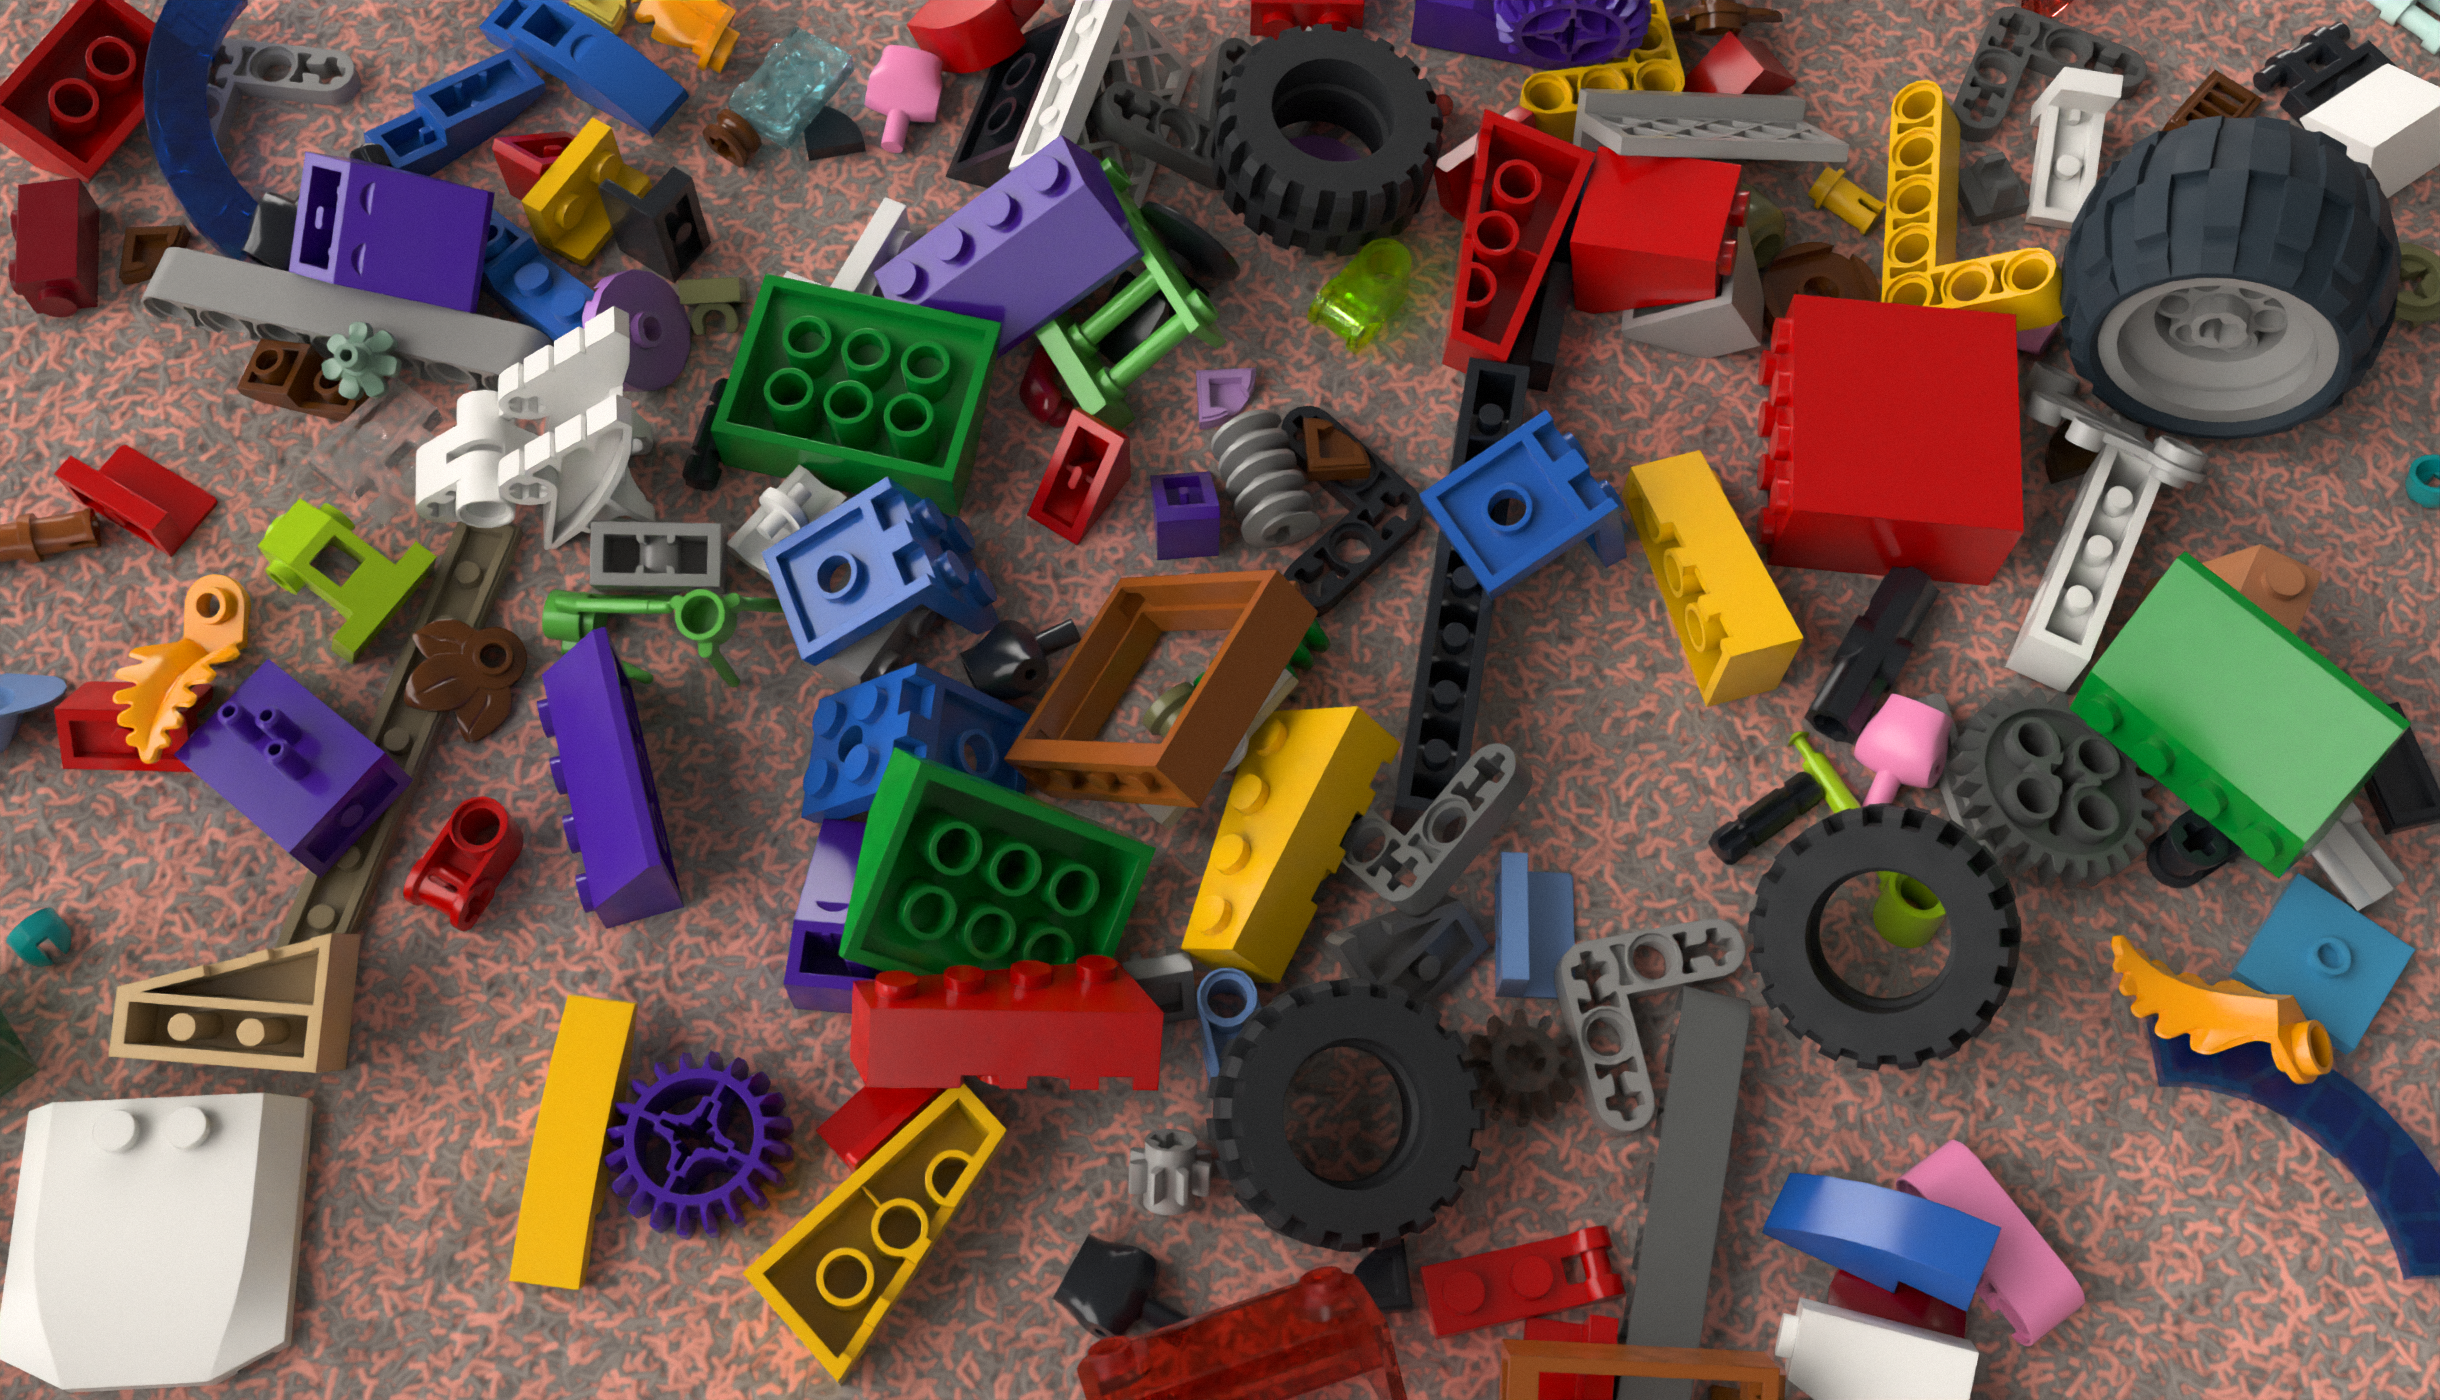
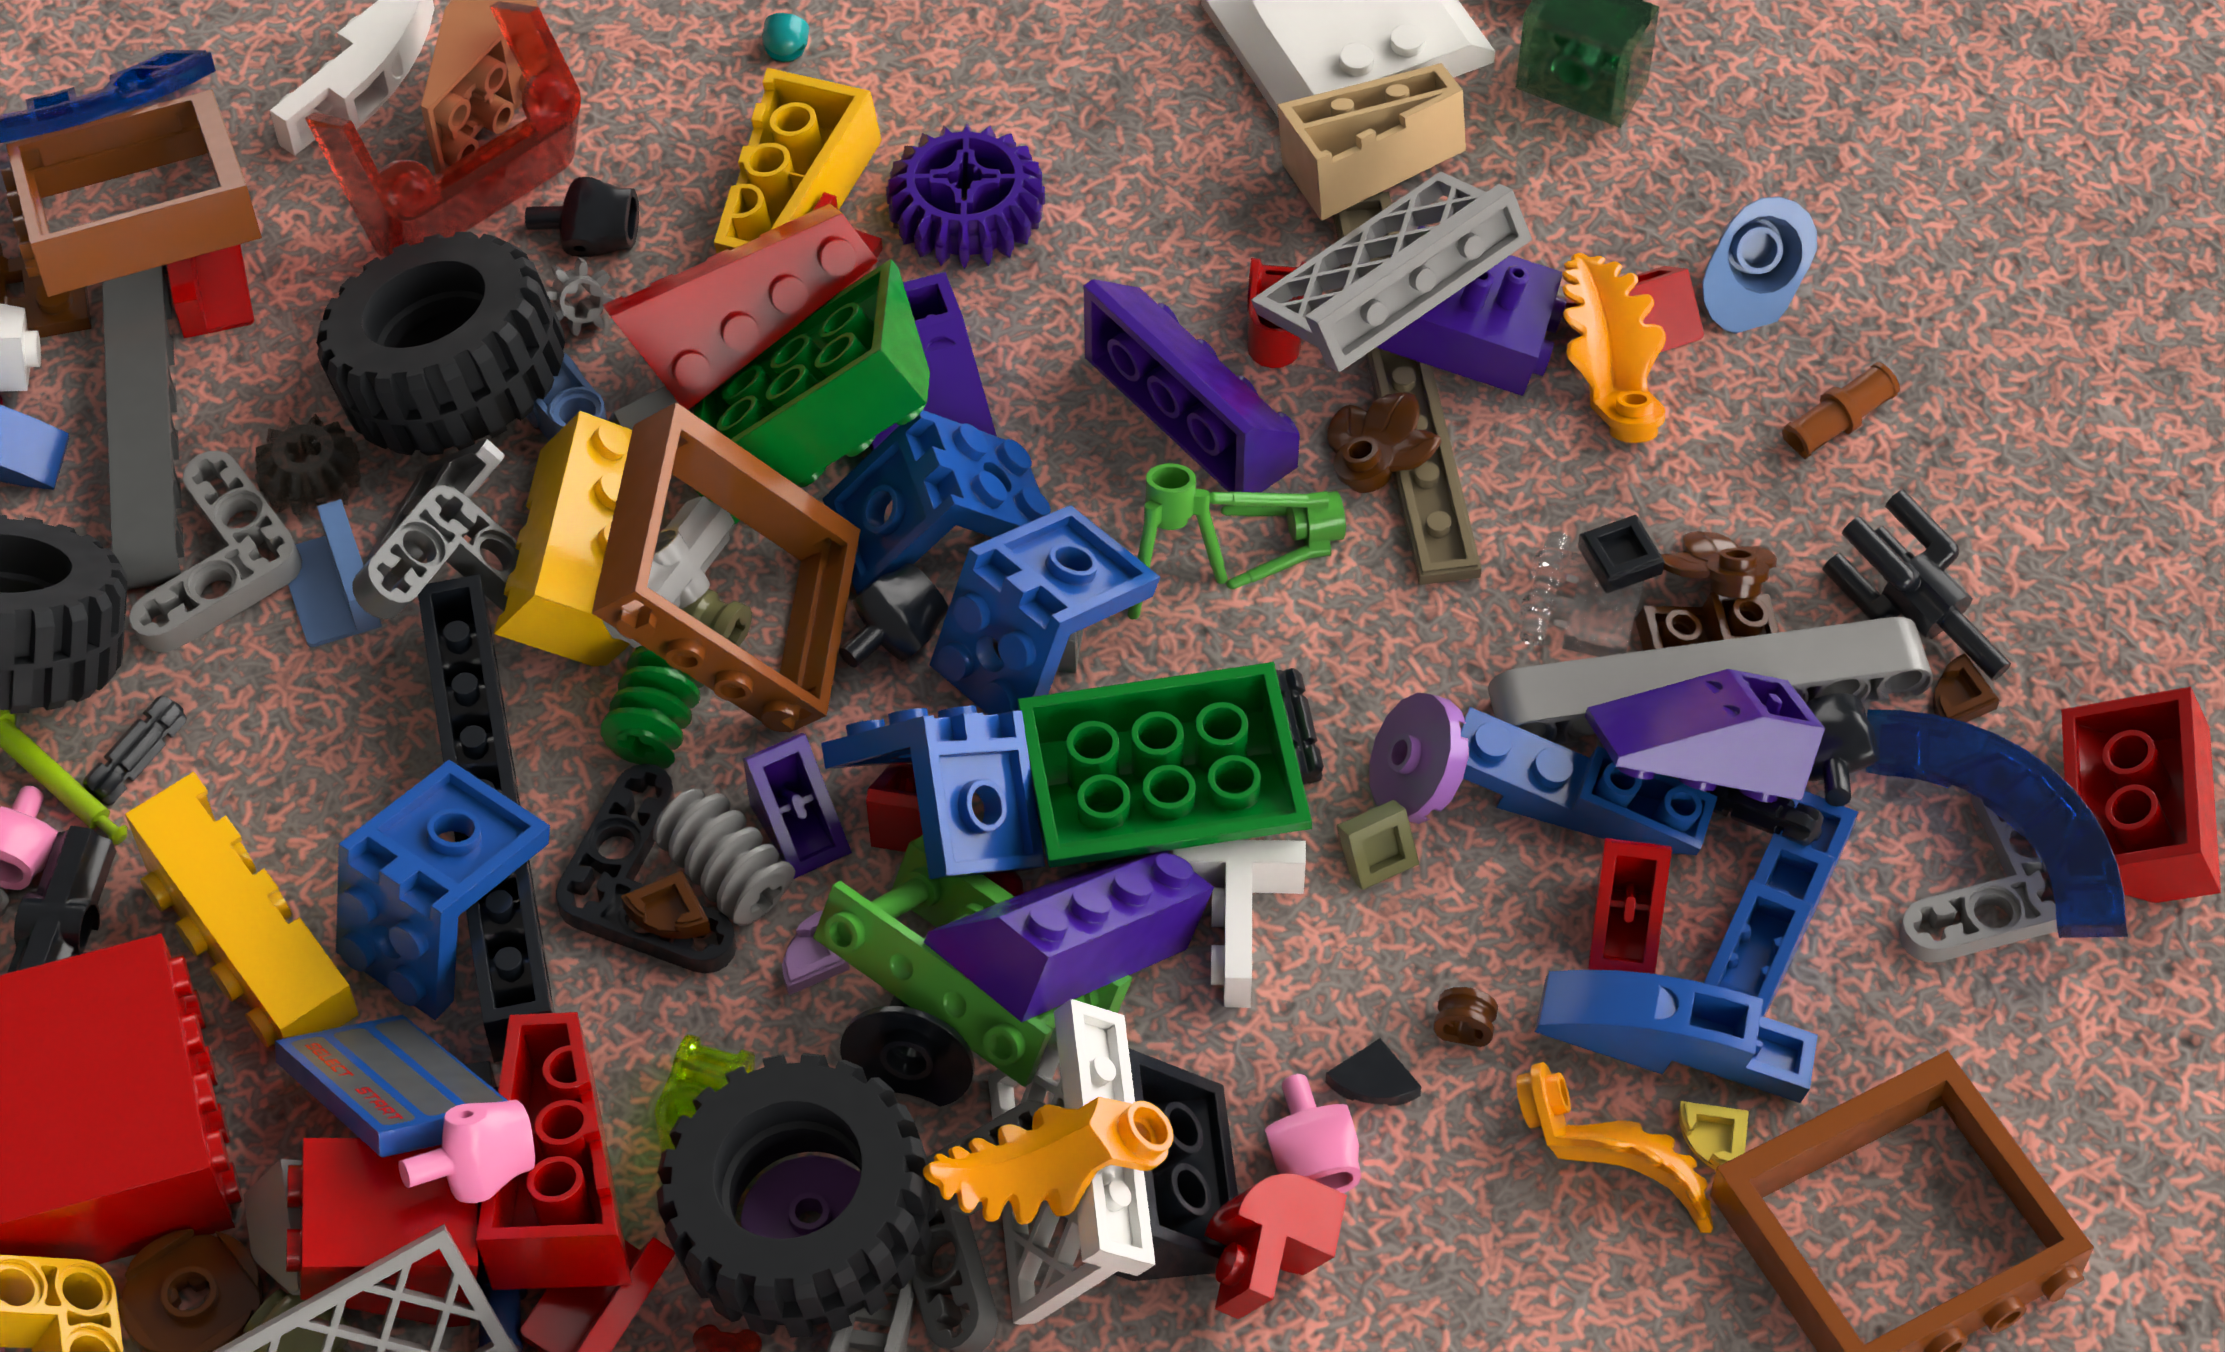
camera: 160 degrees right, 10 degrees down
teal hinge [6,907,72,967] -> none
dark red brick [8,178,100,318] -> none
red panel [54,445,218,557] -> none
lime tile [257,498,437,664] -> none
sand green plant [322,322,402,401] -> none
white piece [415,306,655,550] -> none
yellow slope [509,994,638,1290] -> none
yellow bracket [521,117,652,266] -> none
light grey brick [590,521,728,594] -> none
black panel [598,166,711,284] -> none
white hips [726,464,848,583] -> none
clear light blue bracket [728,26,855,149] -> none
red plate [1419,1225,1626,1340] -> none
none -> tile [275,1014,508,1157]
none -> bright pink piece [399,1100,535,1203]
none -> blue bracket [821,705,1045,880]
none -> light orange plant [923,1097,1173,1225]
none -> light grey fence [1251,171,1532,373]
none -> black tile [1578,515,1665,594]
none -> reddish brown plate [1661,531,1777,598]
none -> black plant [1822,489,2011,681]

